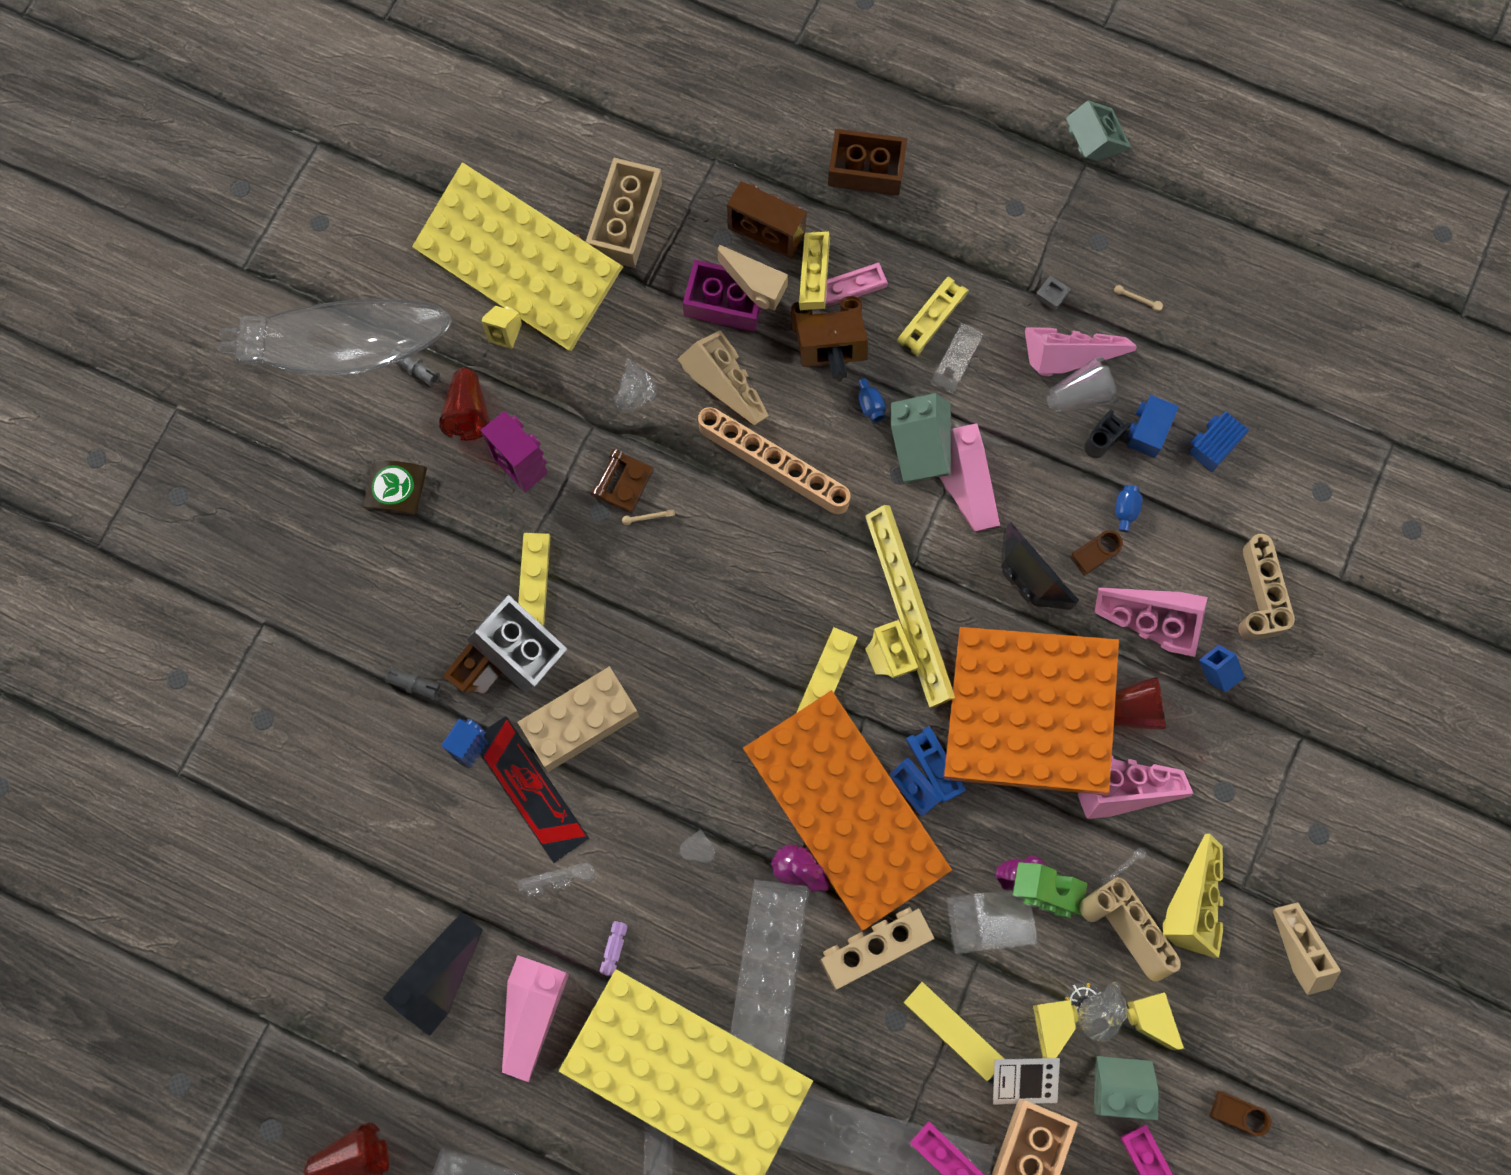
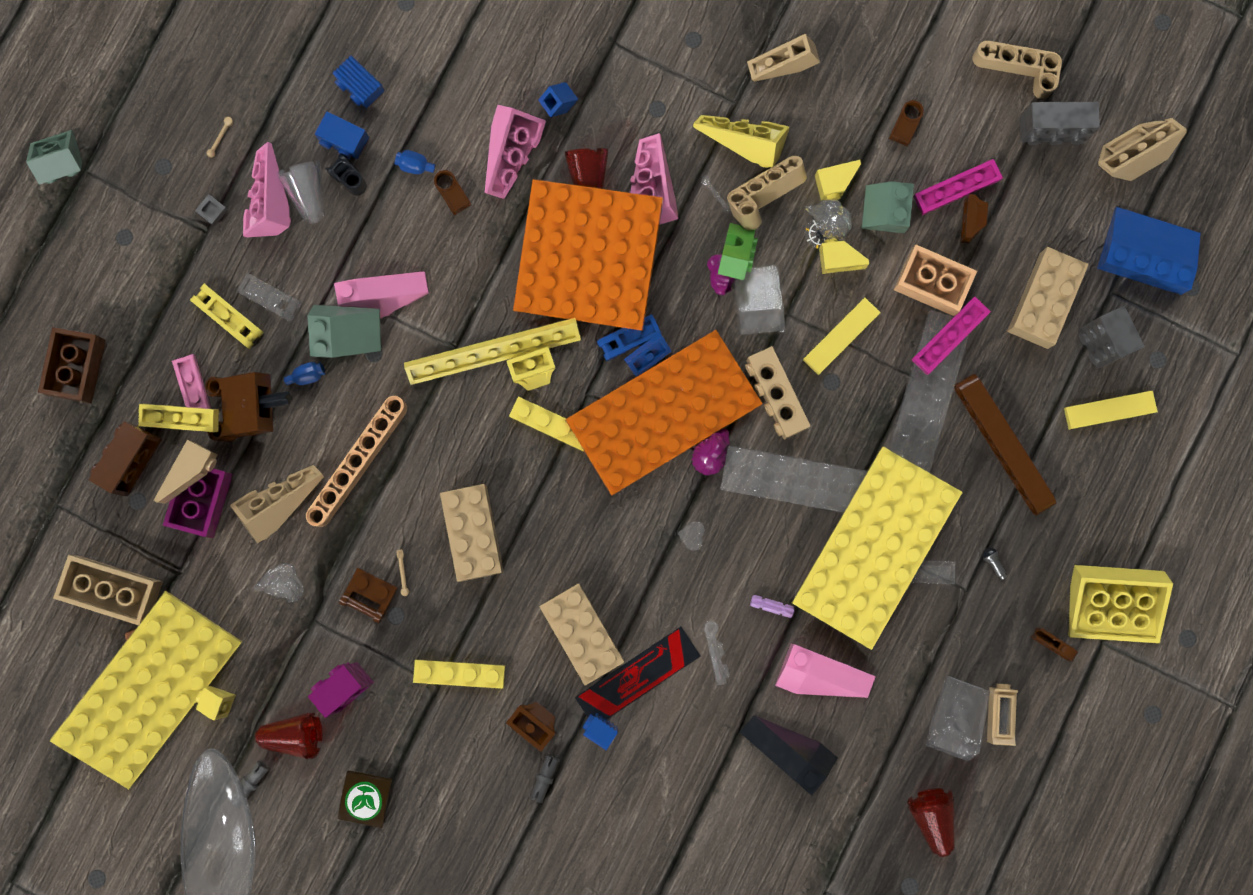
camera: 85 degrees left, 10 degrees up
flat silver brick [466,595,567,693] -> none
white sticker [993,1058,1060,1104] -> none
black wedge [1001,522,1079,610] -> none
tan beam [1238,534,1295,641] -> none
none -> tan brick [440,484,504,582]

